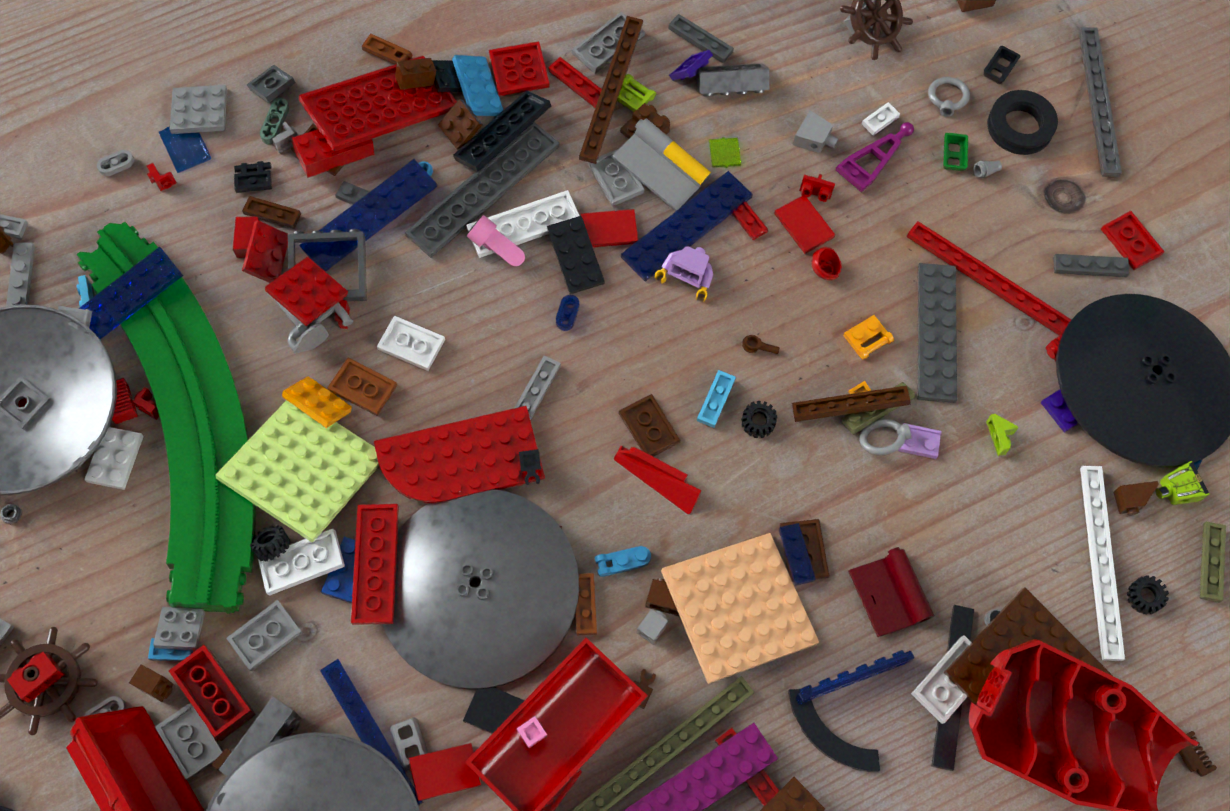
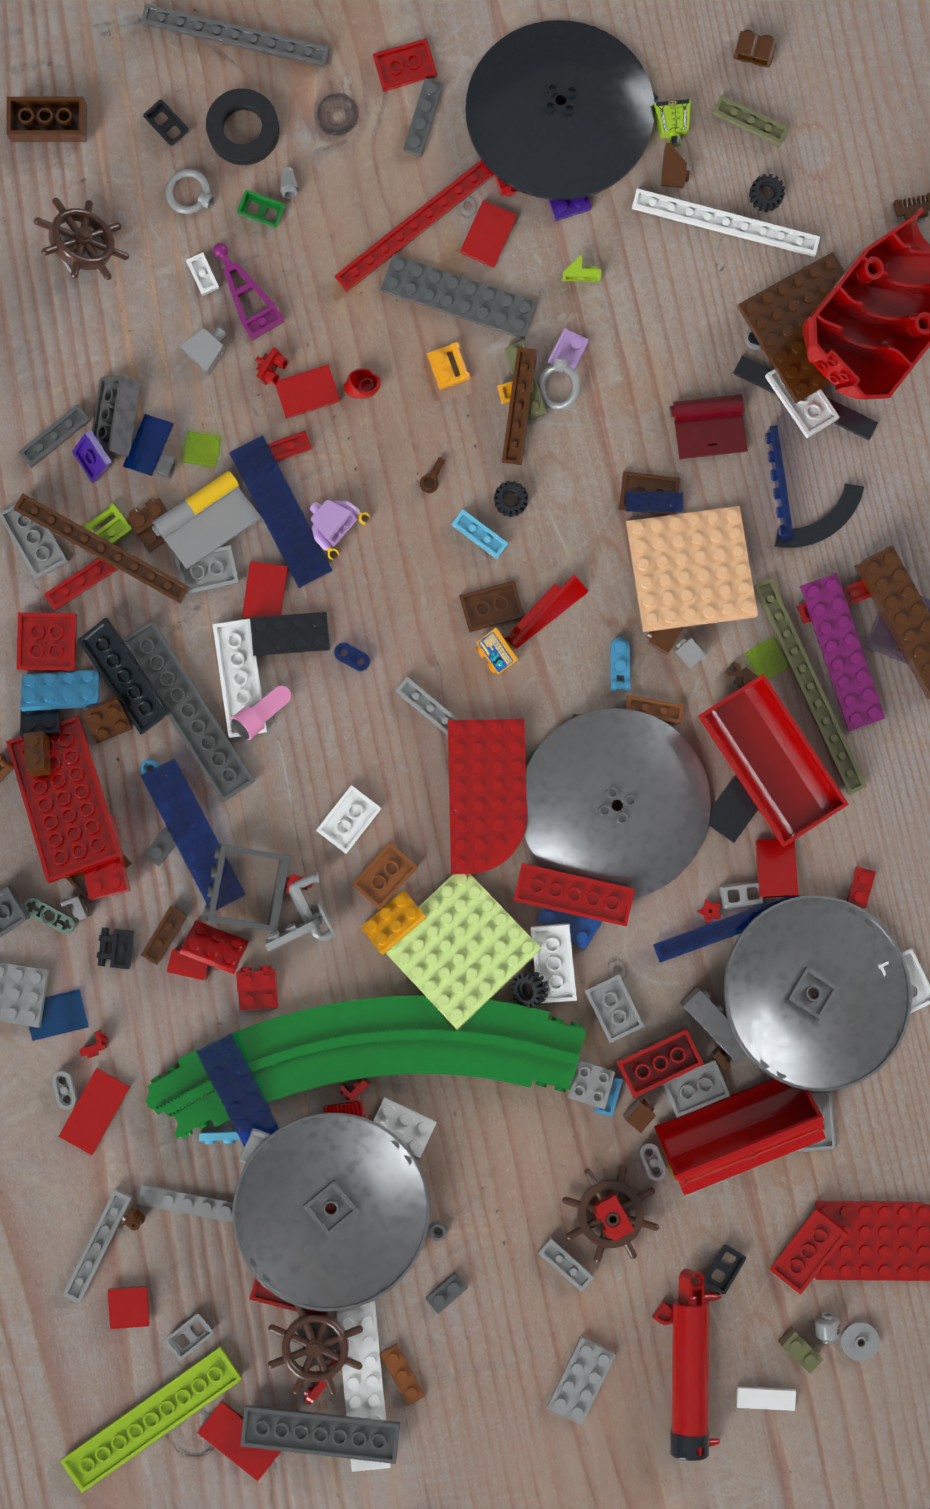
camera: 75 degrees left, 20 degrees up
red plate [265,256,348,326] -> none
bright pink plate [517,716,547,748] -> none
black plate [519,449,541,485] -> none
none -> red tile [58,1068,131,1155]
none -> clear blue piece [123,414,174,476]
none -> flat silver plate [153,453,177,479]
none -> red plate [236,966,279,1010]
none -> red tile [460,200,518,268]
none -> slope [476,628,518,675]
none -> red plate [697,899,721,924]
none -> clear neon green piece [745,637,789,679]

